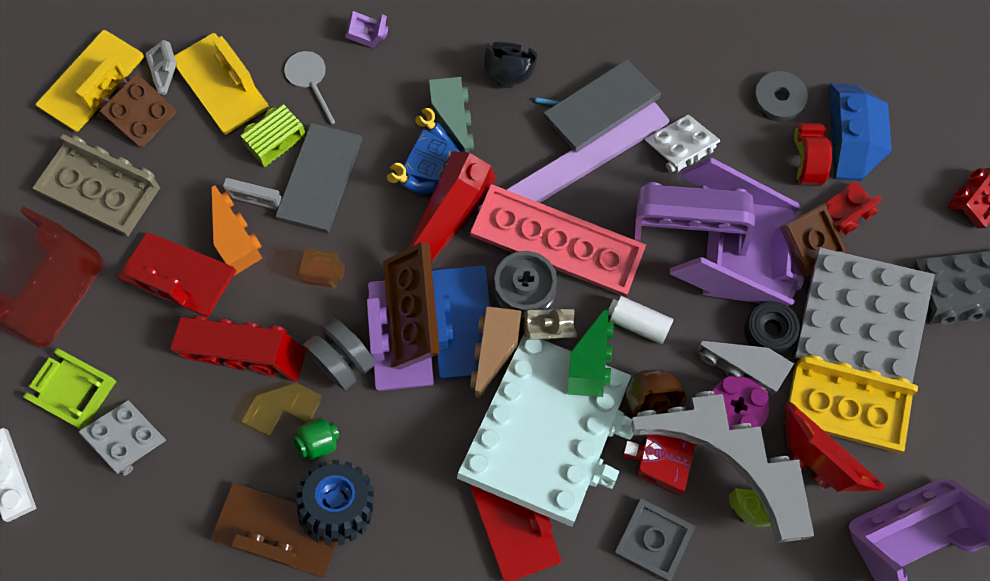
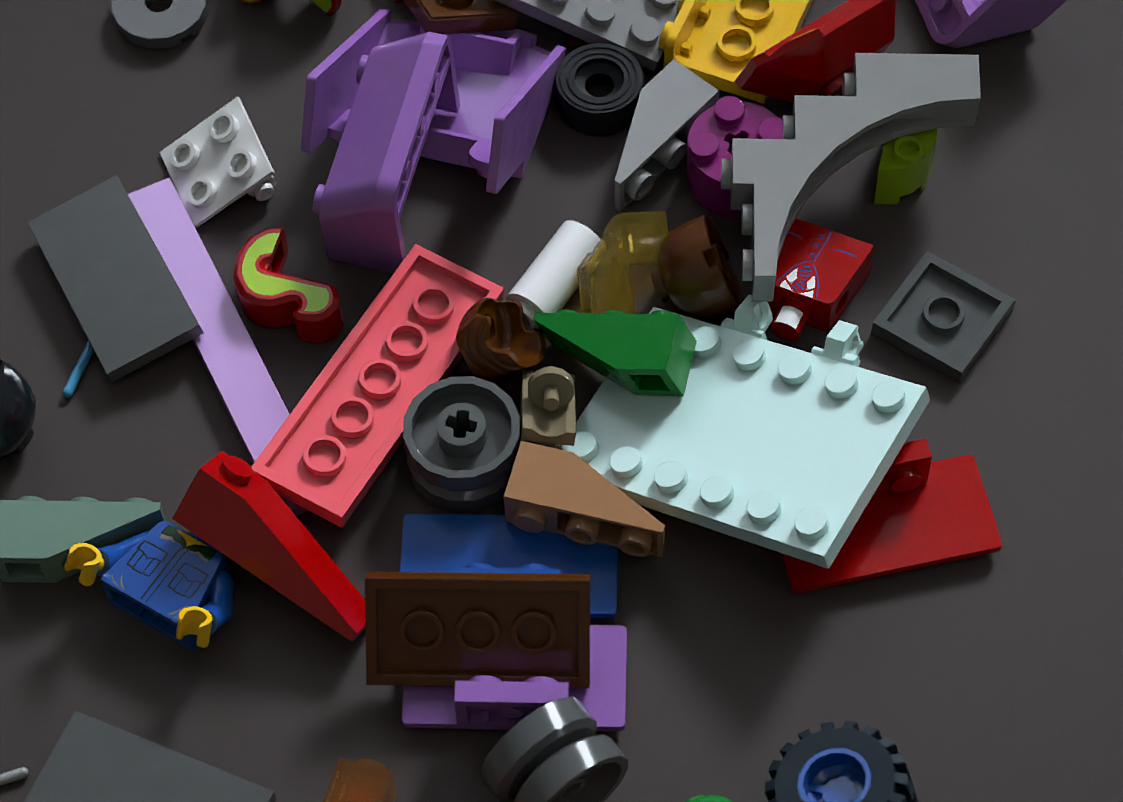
camera: 80 degrees left, 10 degrees down
none -> red animal [233,228,343,343]
none -> reddish brown hair [456,298,546,381]
none -> clear yellow tile [577,211,669,314]

